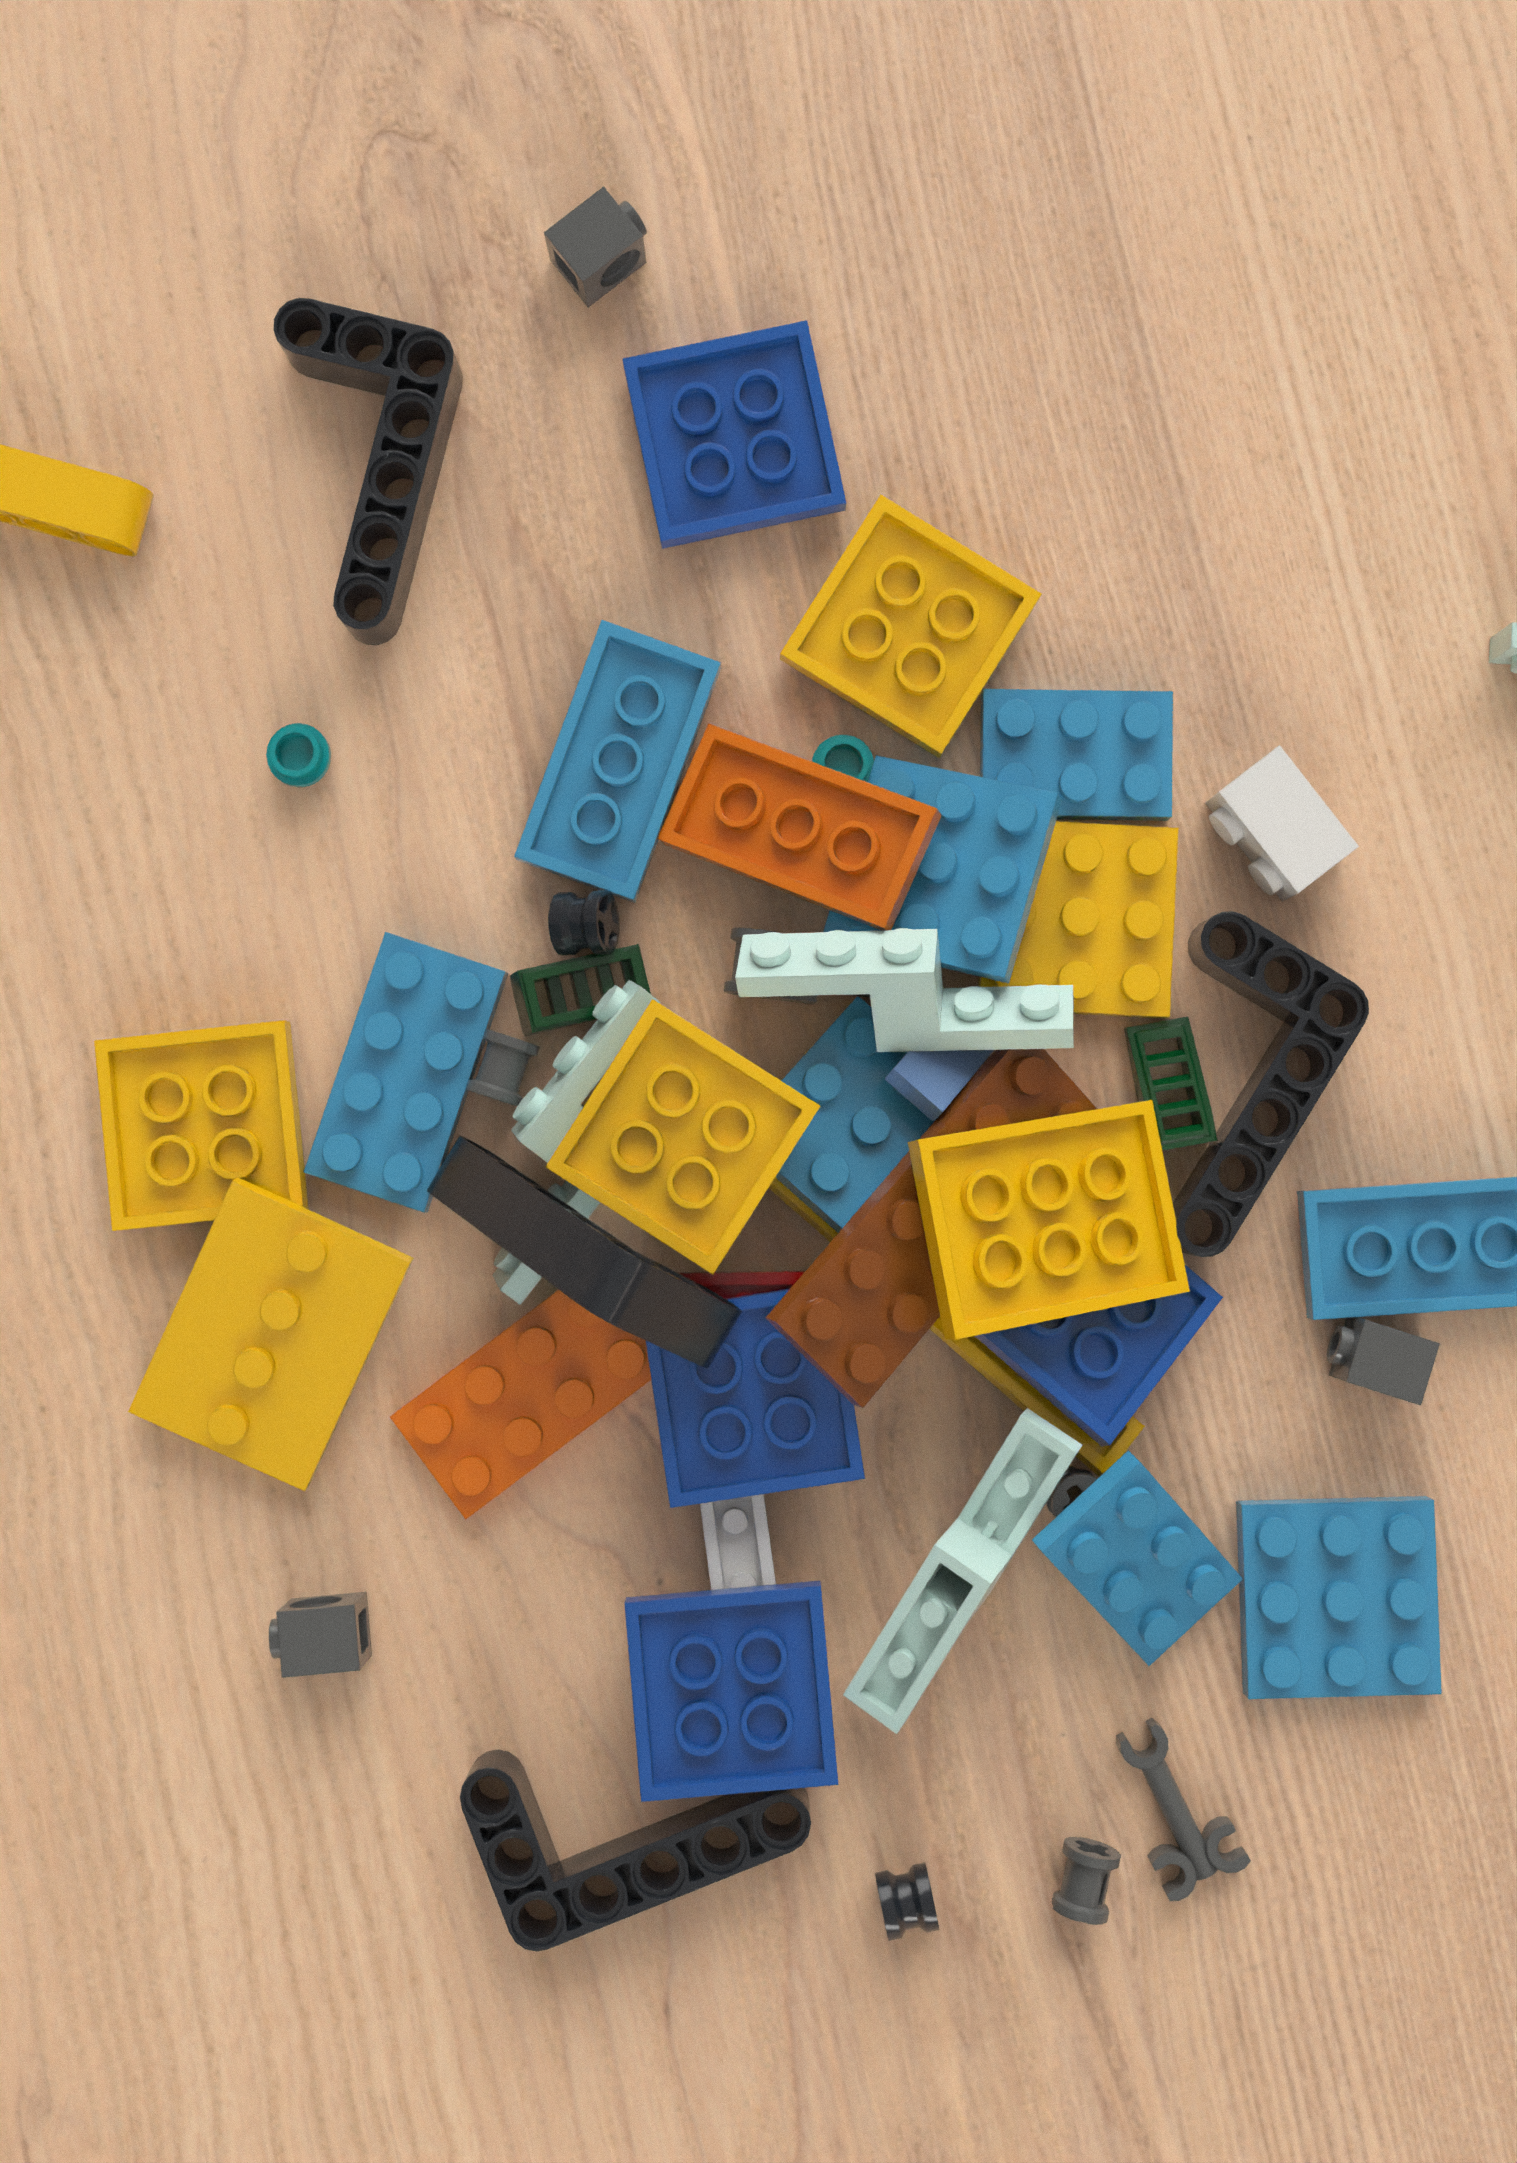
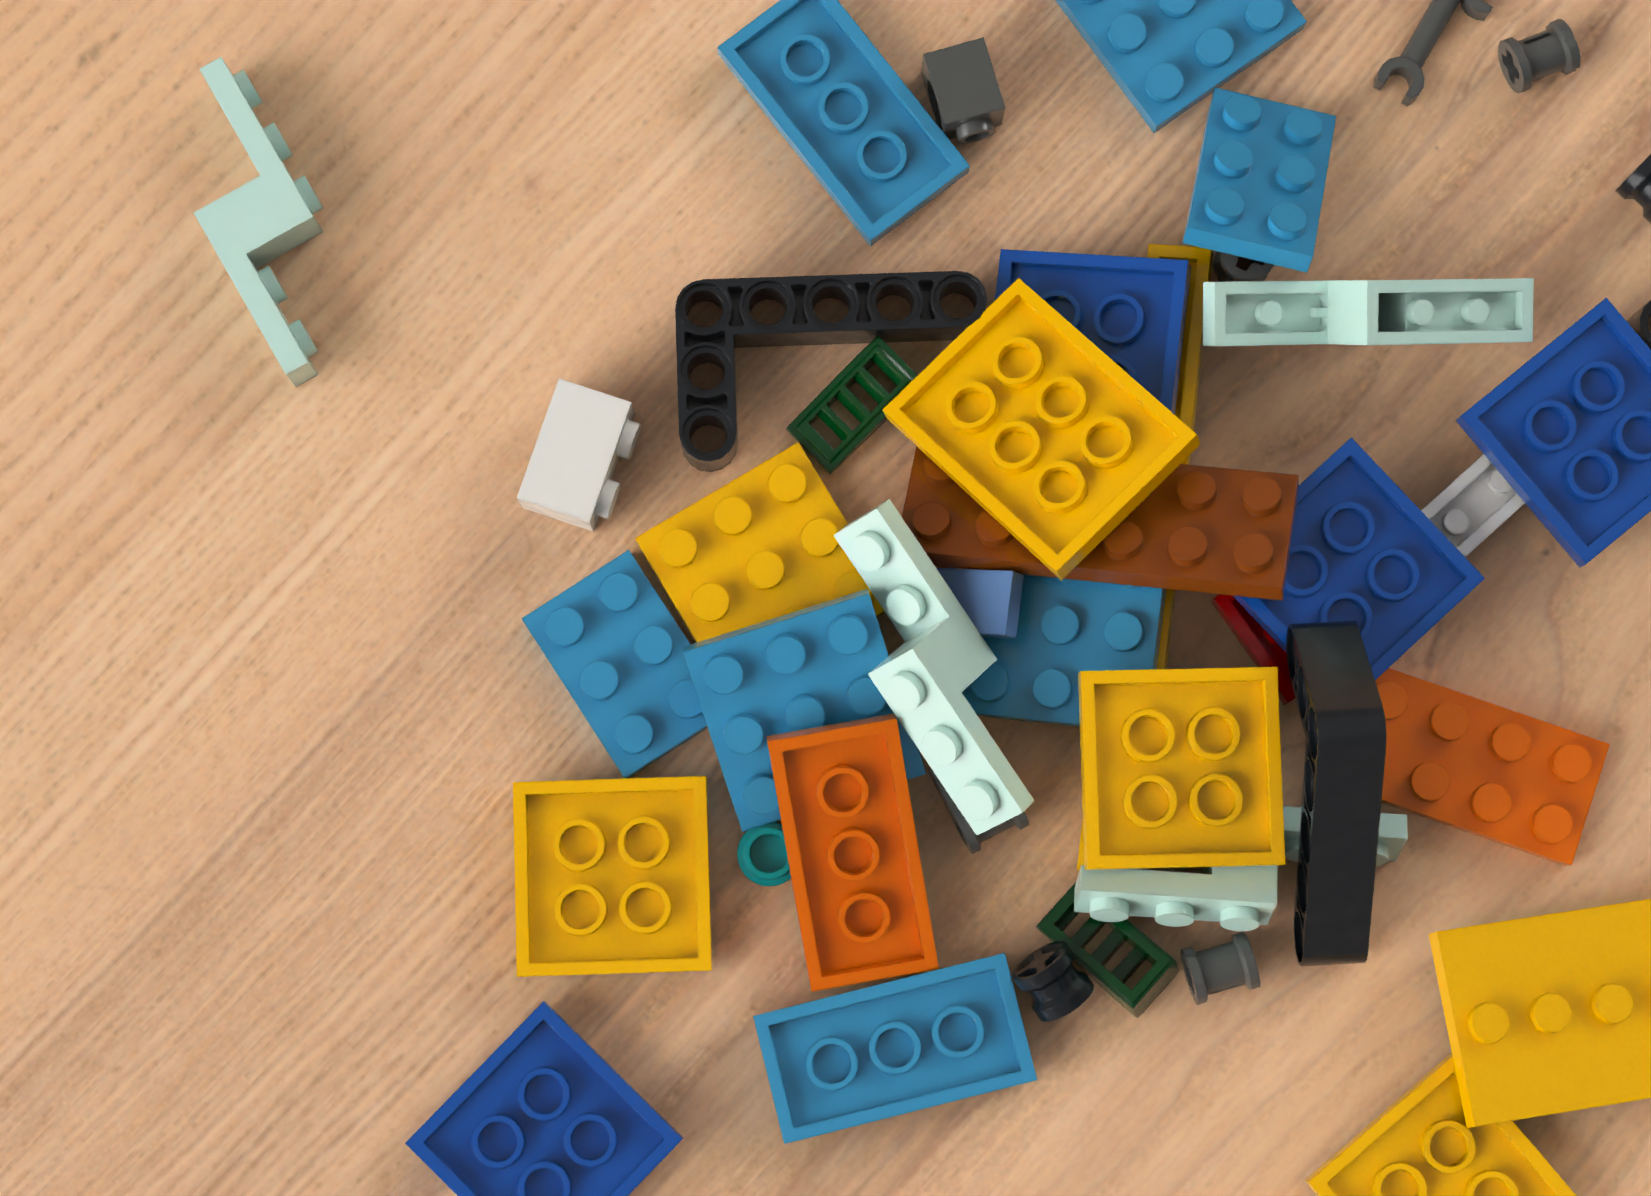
camera: 130 degrees left, 5 degrees down
dark azure plate [304,932,508,1213] -> none

